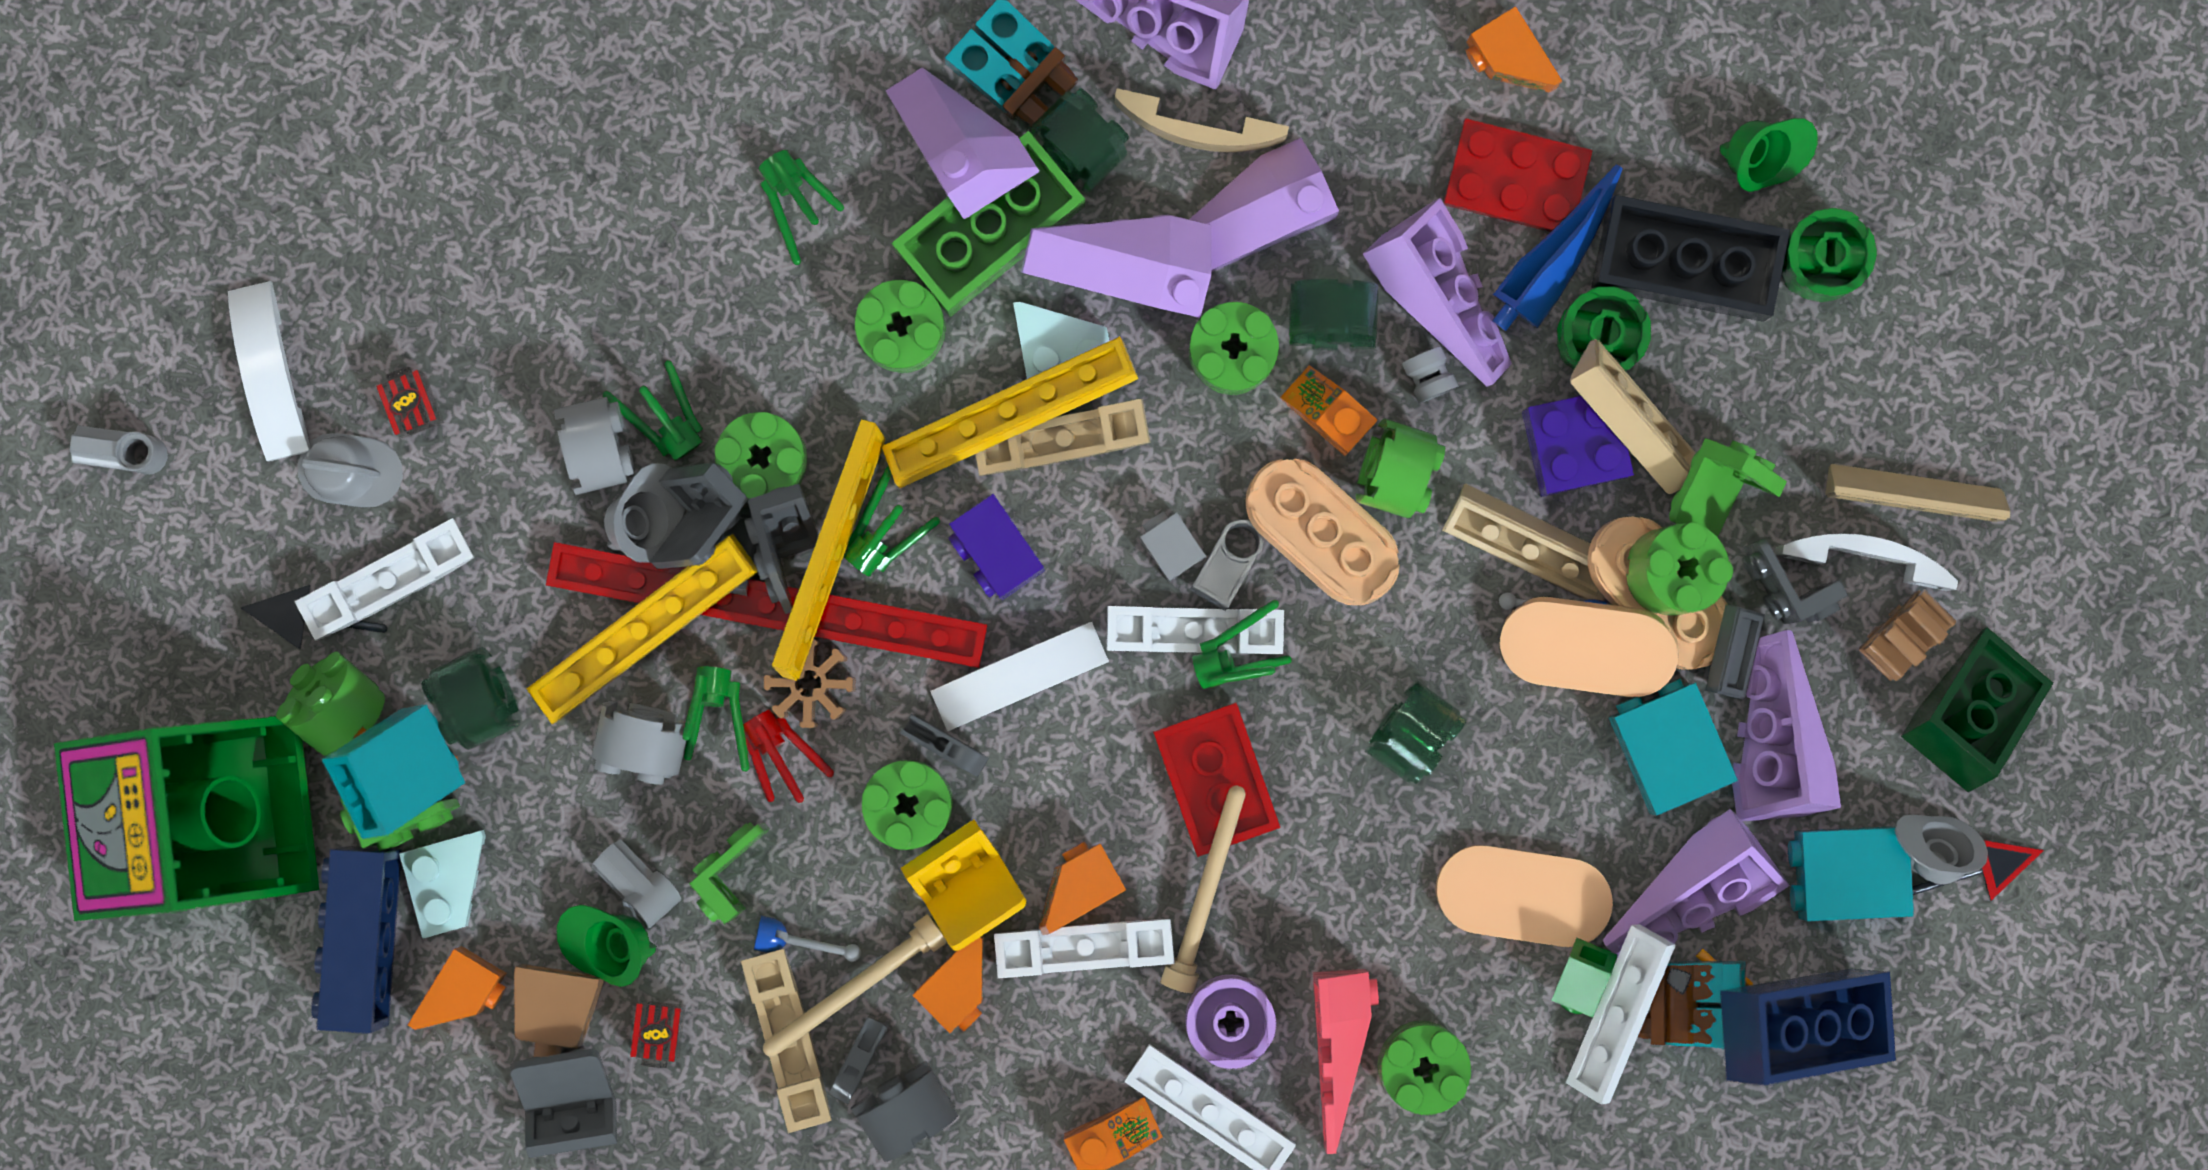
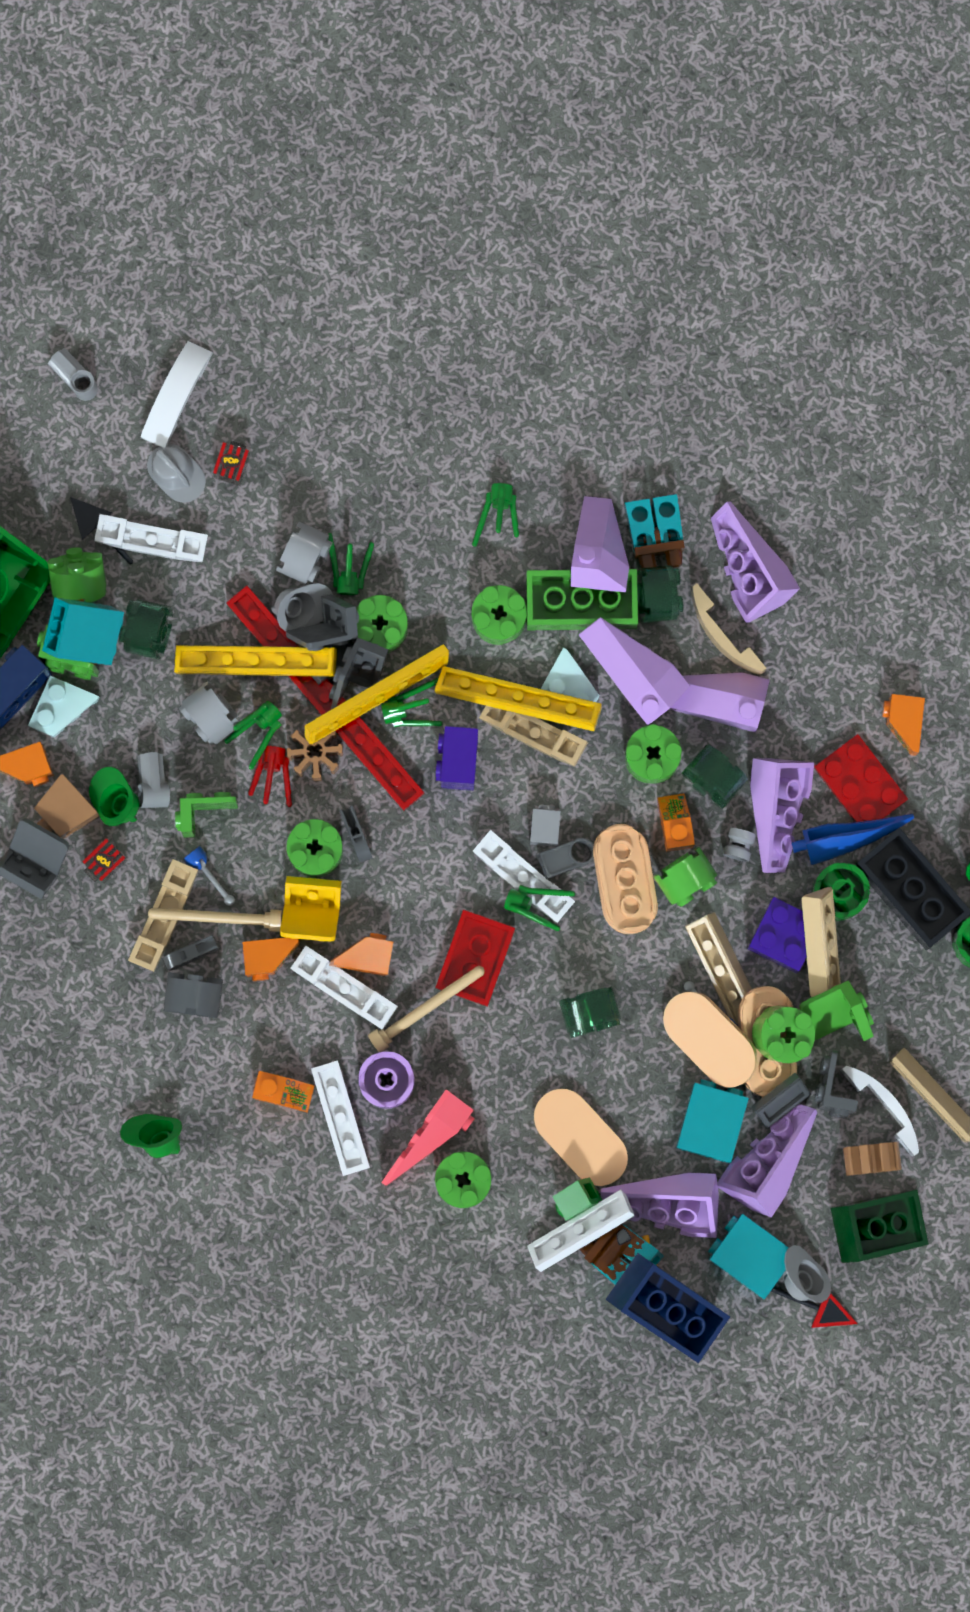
camera: 40 degrees right, 5 degrees down
white slope [930,622,1109,731] -> none

